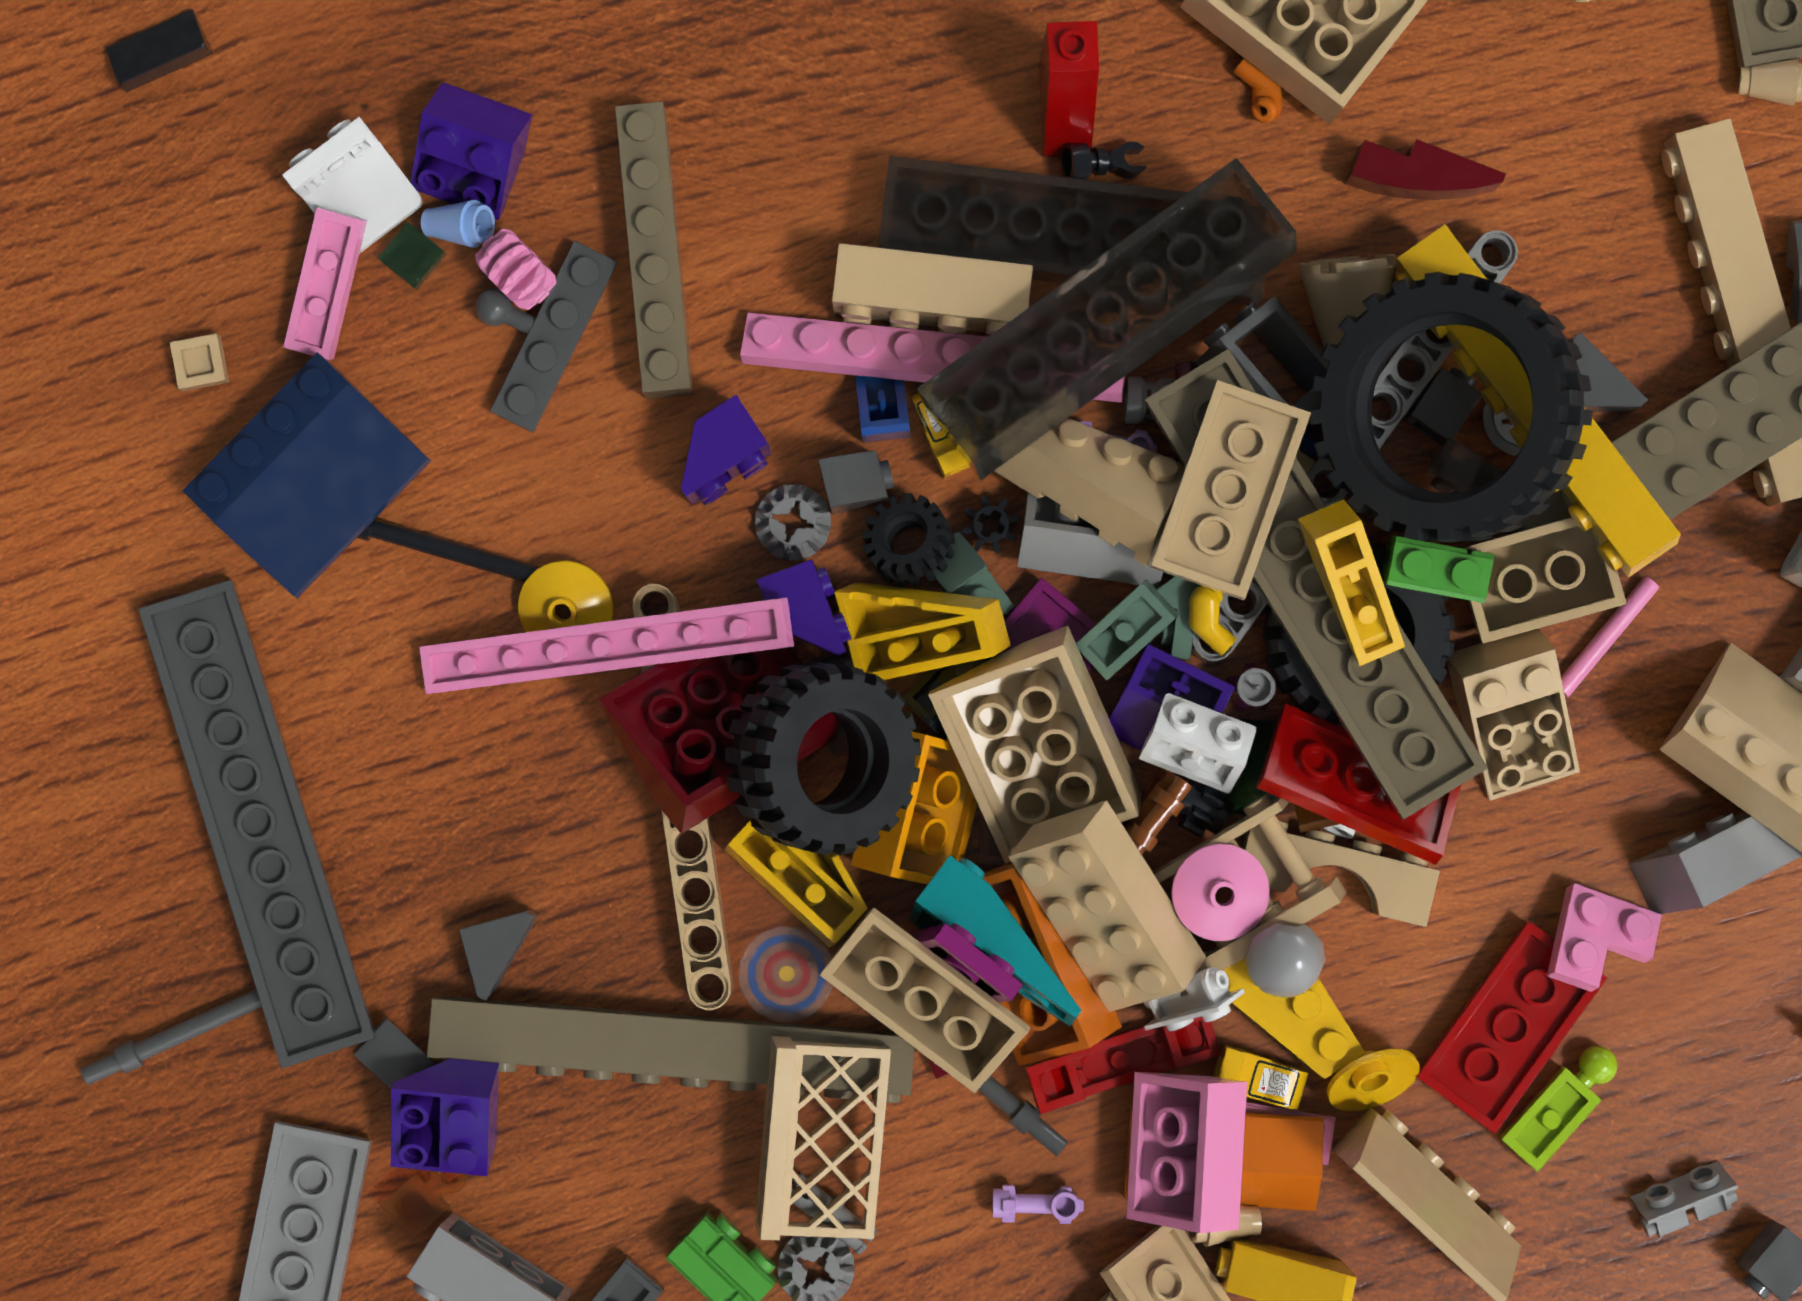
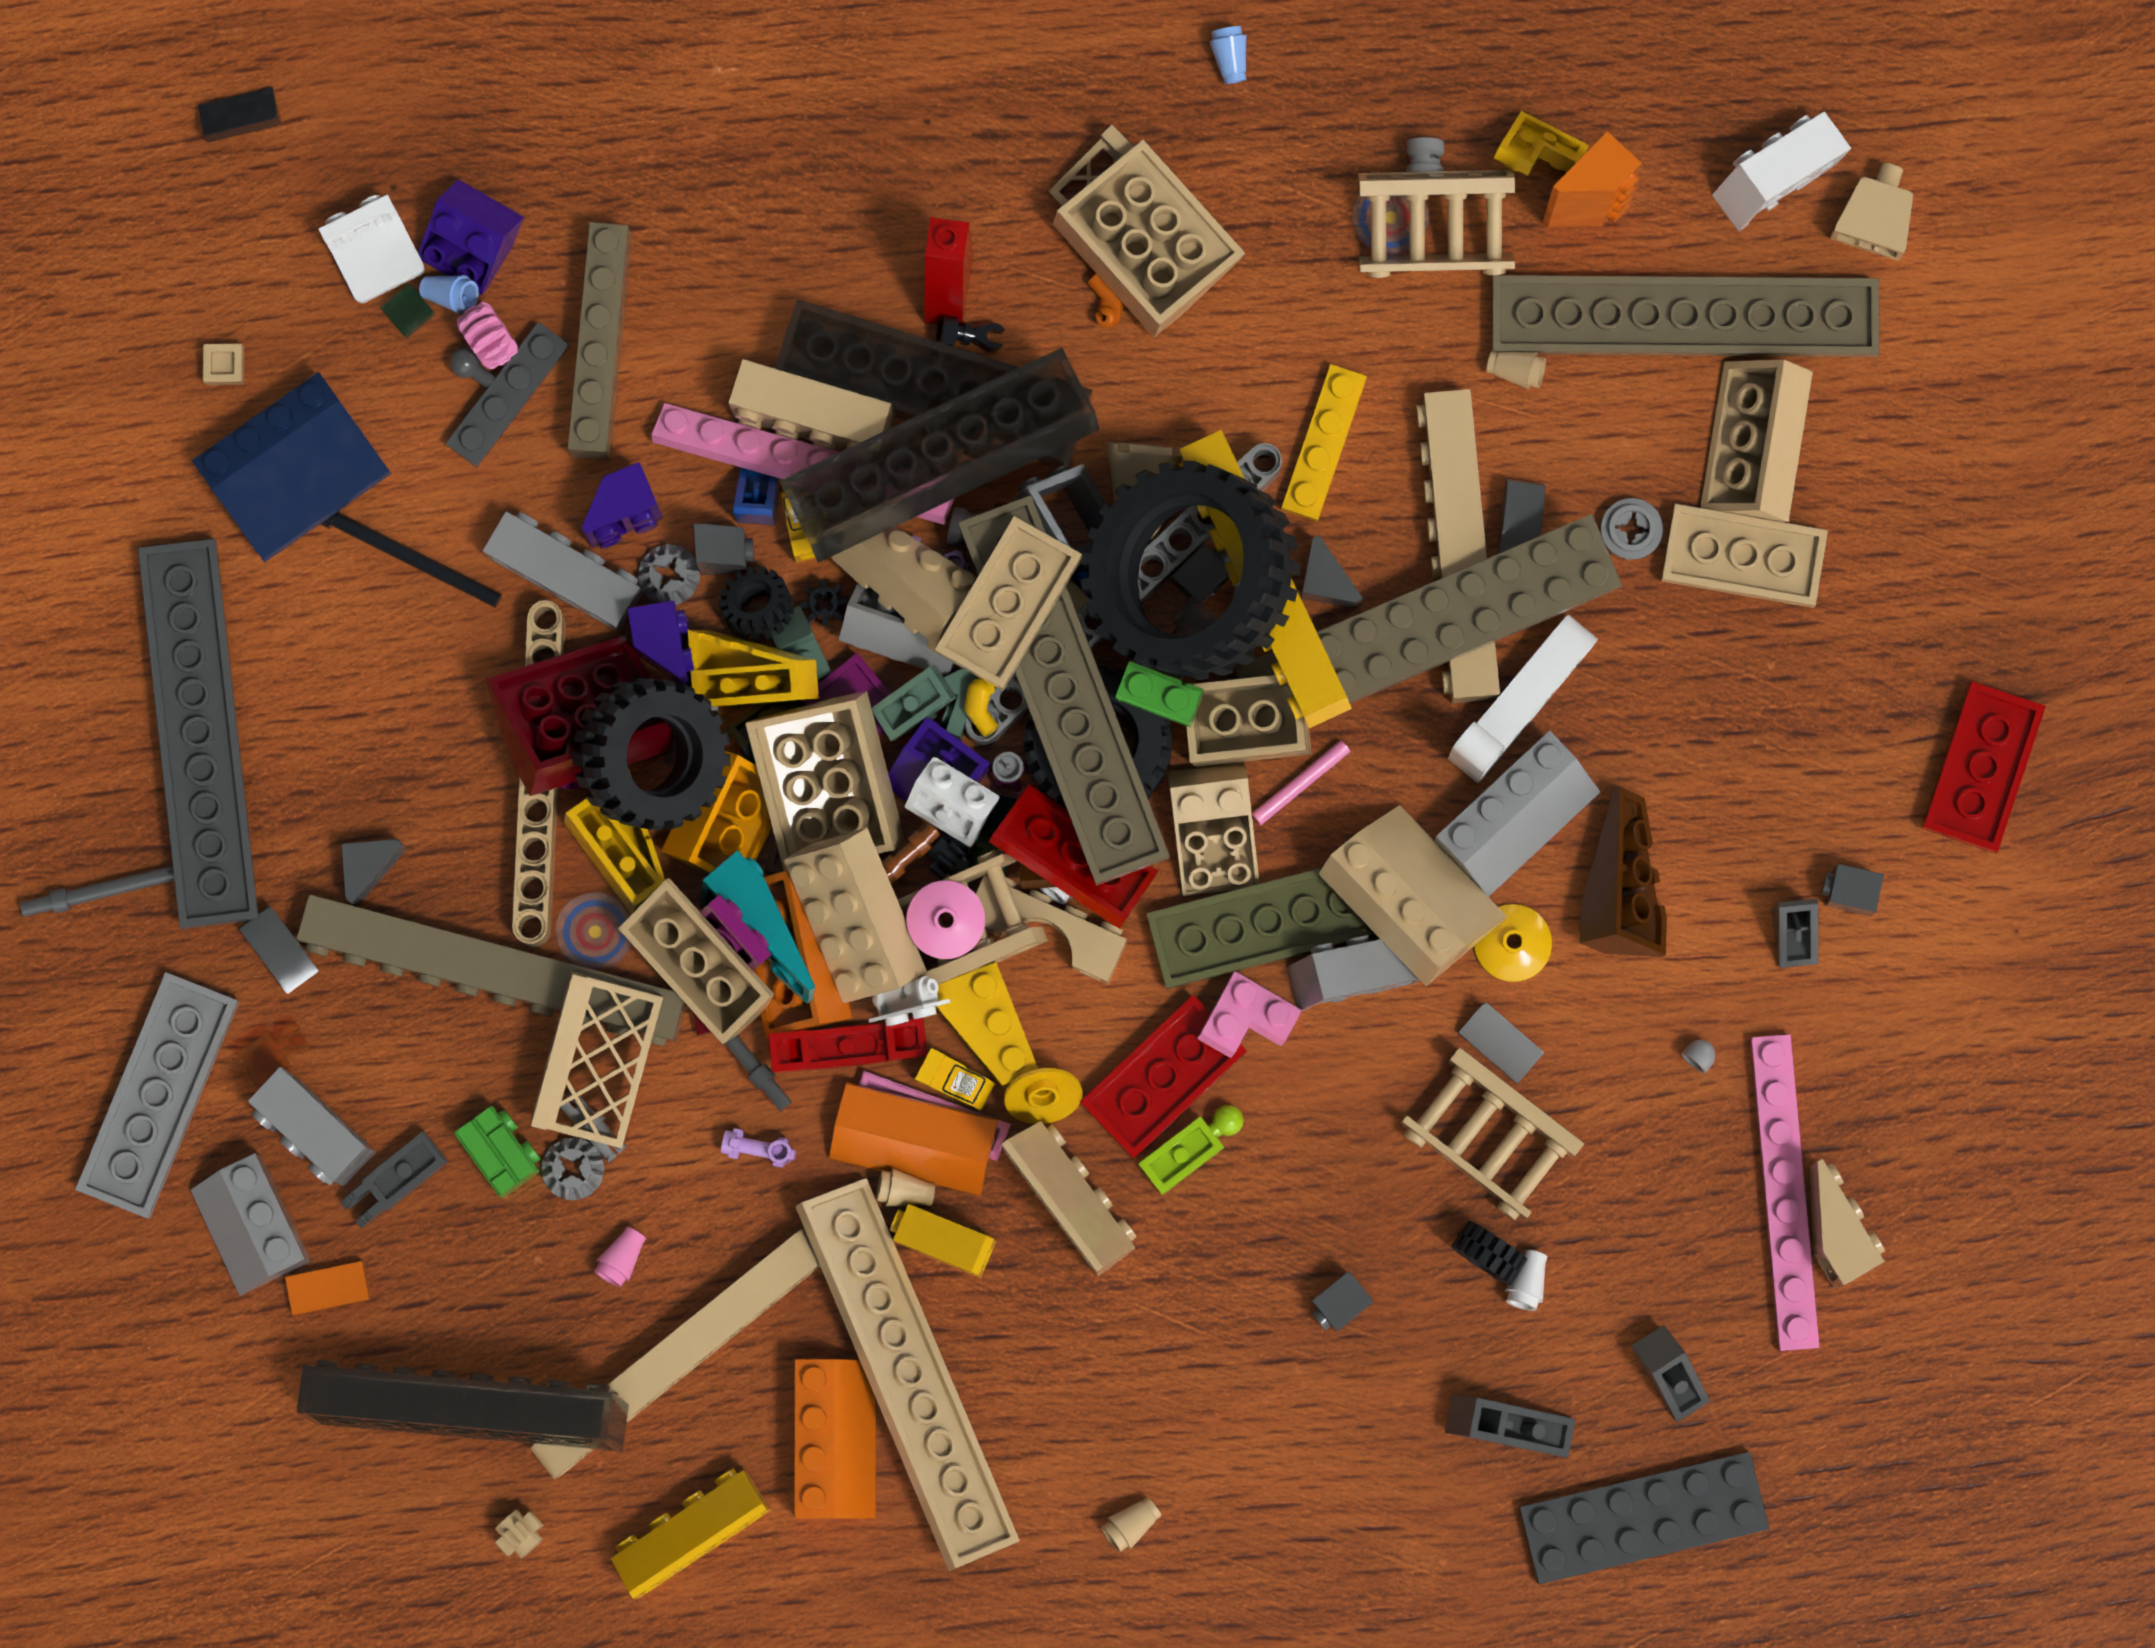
camera: 15 degrees right, 5 degrees down
bright pink plate [283,208,367,360] -> none
dark purple slope [391,1058,499,1176] -> none
bright pink plate [419,597,794,694] -> none
yellow dish [518,560,614,632] -> none
bright pink slope [1126,1072,1247,1233] -> none
light grey hair [1245,922,1326,998] -> none
yellow slope [1298,499,1405,666] -> none
dark red slope [1345,139,1506,200] -> none
light grey hinge [1630,1161,1738,1238] -> none
none -> light grey brick [483,511,643,633]
none -> olive plate [1146,868,1376,990]
none -> yellow plate [1281,364,1367,523]

